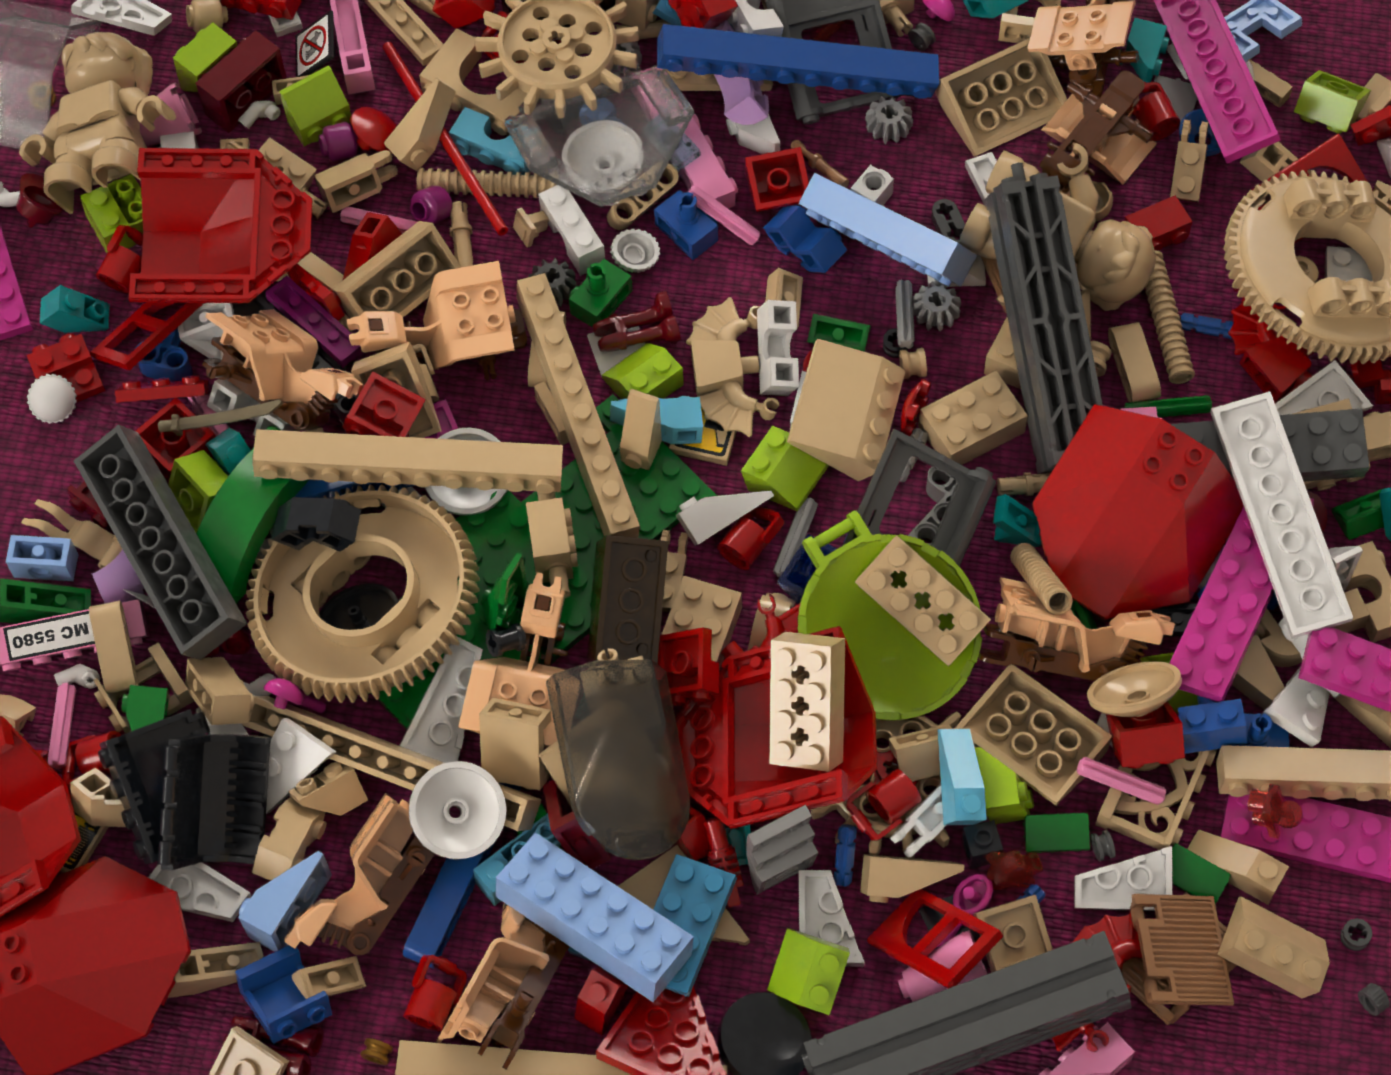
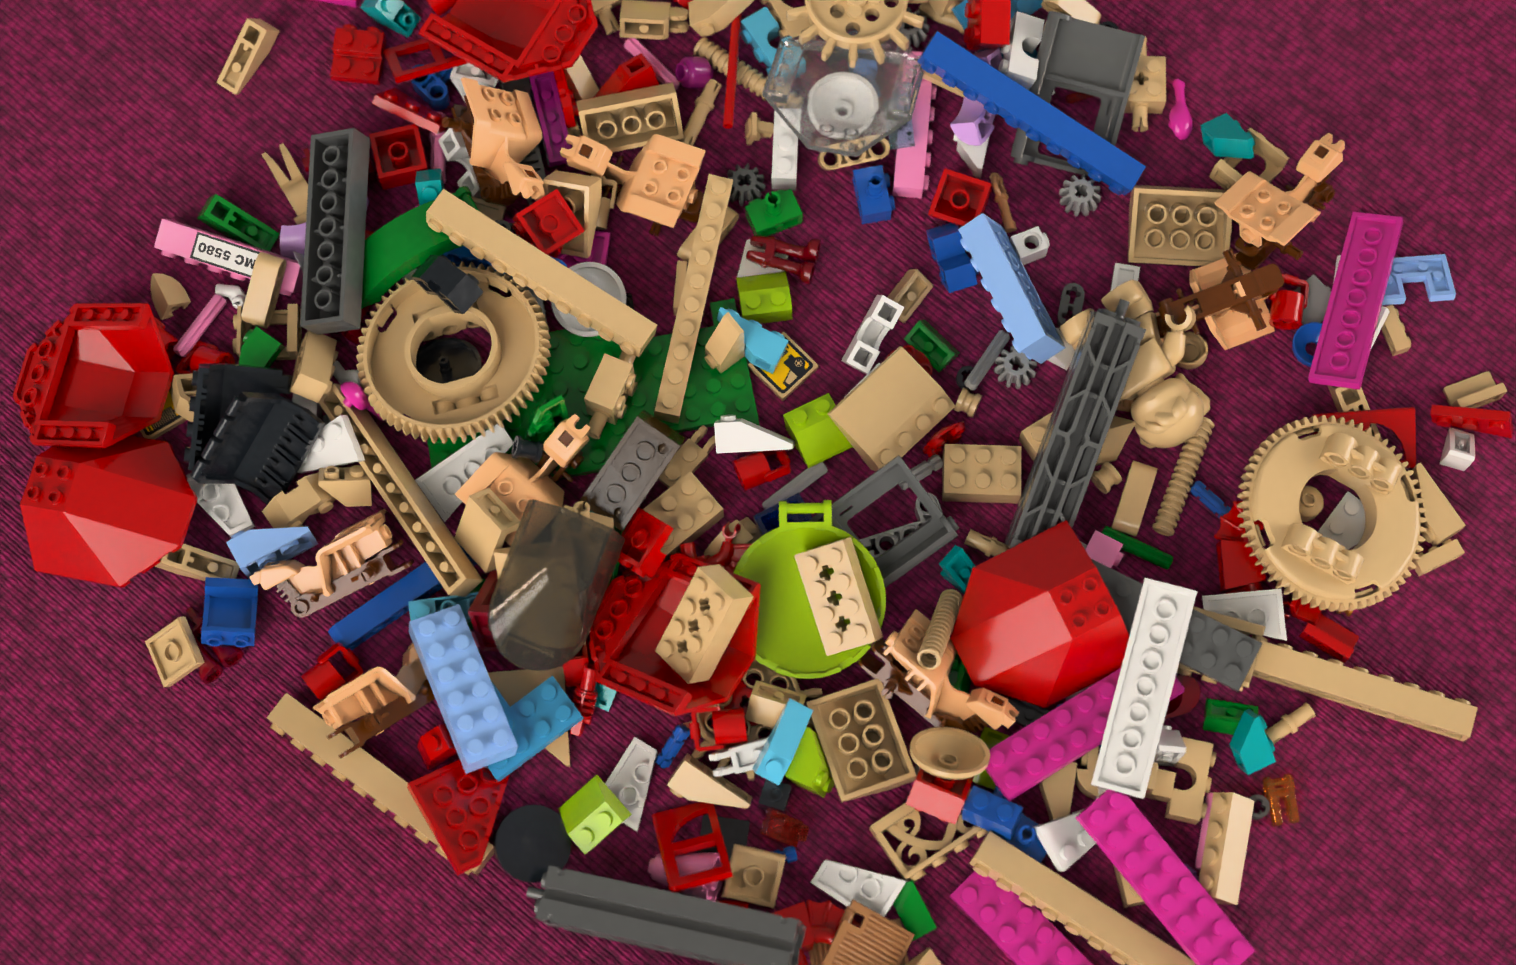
camera: 30 degrees right, 10 degrees up
light blue brick [6,535,78,581] -> none
white hat [27,374,77,424] -> none
dark tan sword [158,399,283,436] -> none
lime slope [168,450,228,533] -> none
tan slope [291,956,366,999] -> none
pearl gold bush [360,1038,393,1065] -> none
white dish [409,761,506,859] -> none
white hat [610,229,660,273] -> none
tan torso [686,297,779,437] -> none
bright pink axle [688,185,760,245] -> none
light grey slope [746,805,818,895] -> none
dark grey bush [908,23,936,51] -> none
dark pink piece [937,873,993,947] -> none
green slope [1023,813,1090,853] -> none
bright pink axle [1076,757,1166,805] -> none
dark grey bush [1090,830,1116,862] -> none
red brick [1124,195,1193,251] -> none
teal slope [1126,18,1170,82] -> none
tan hinge [1170,120,1209,202] -> none
tan slope [1187,830,1289,905] -> none
clear red hips [1247,784,1303,839] -> none
lime slope [1294,70,1371,133] -> none

